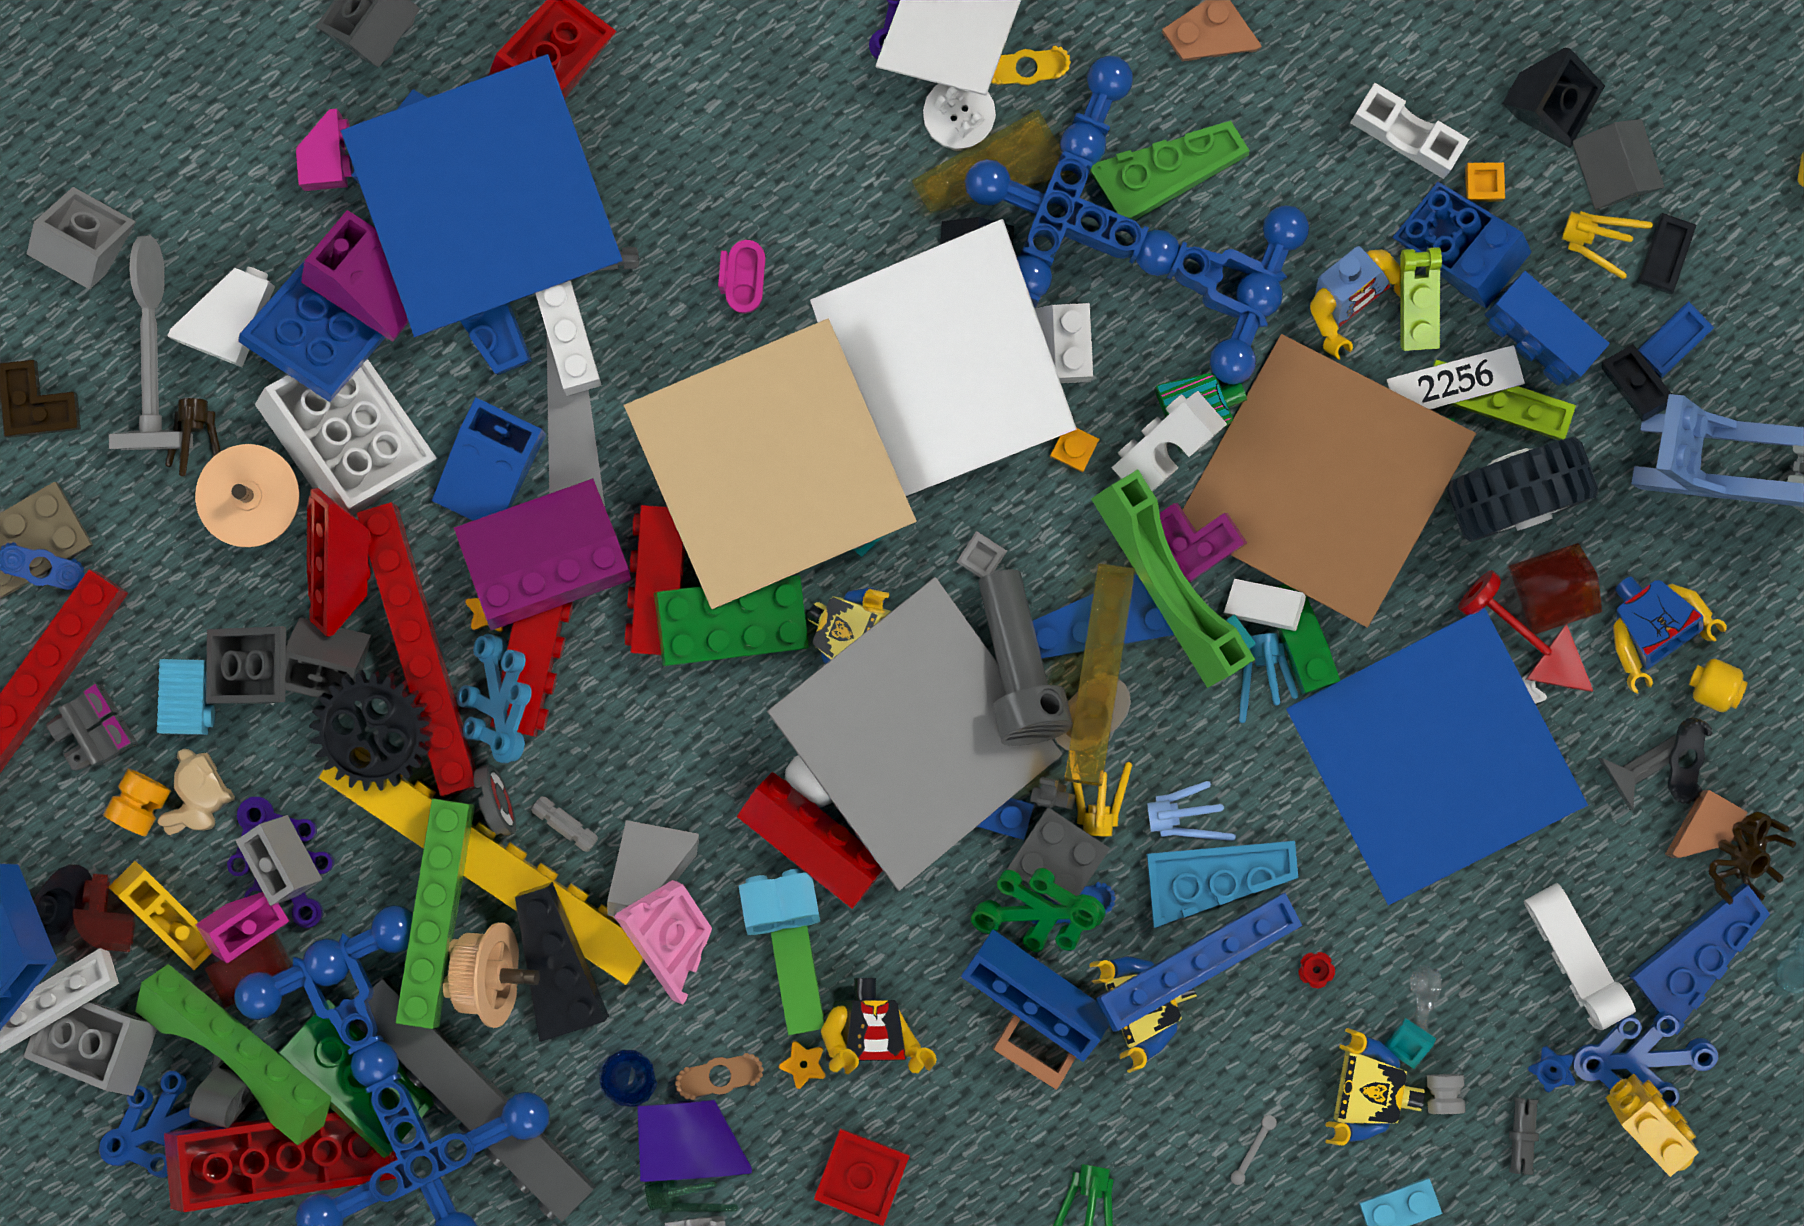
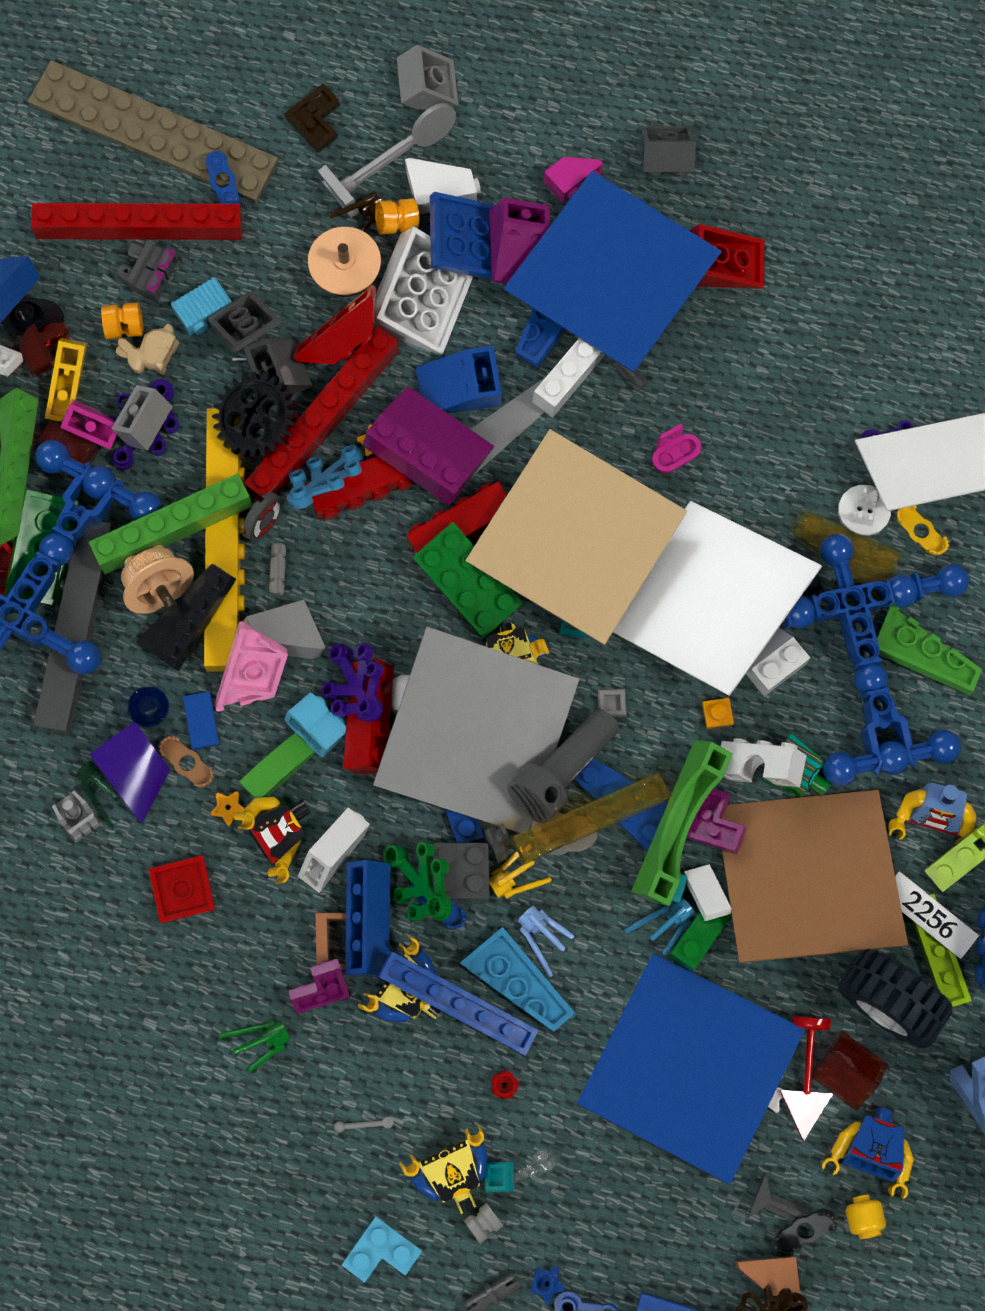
camera: 50 degrees right, 10 degrees down
white beam [1524,883,1636,1030] -> none
none -> blue tile [183,691,220,750]
none -> magenta plate [289,959,350,1014]
none -> white slope [298,808,370,893]
none -> dark purple plant [322,643,383,722]
none -> light orange wheel [375,198,419,235]

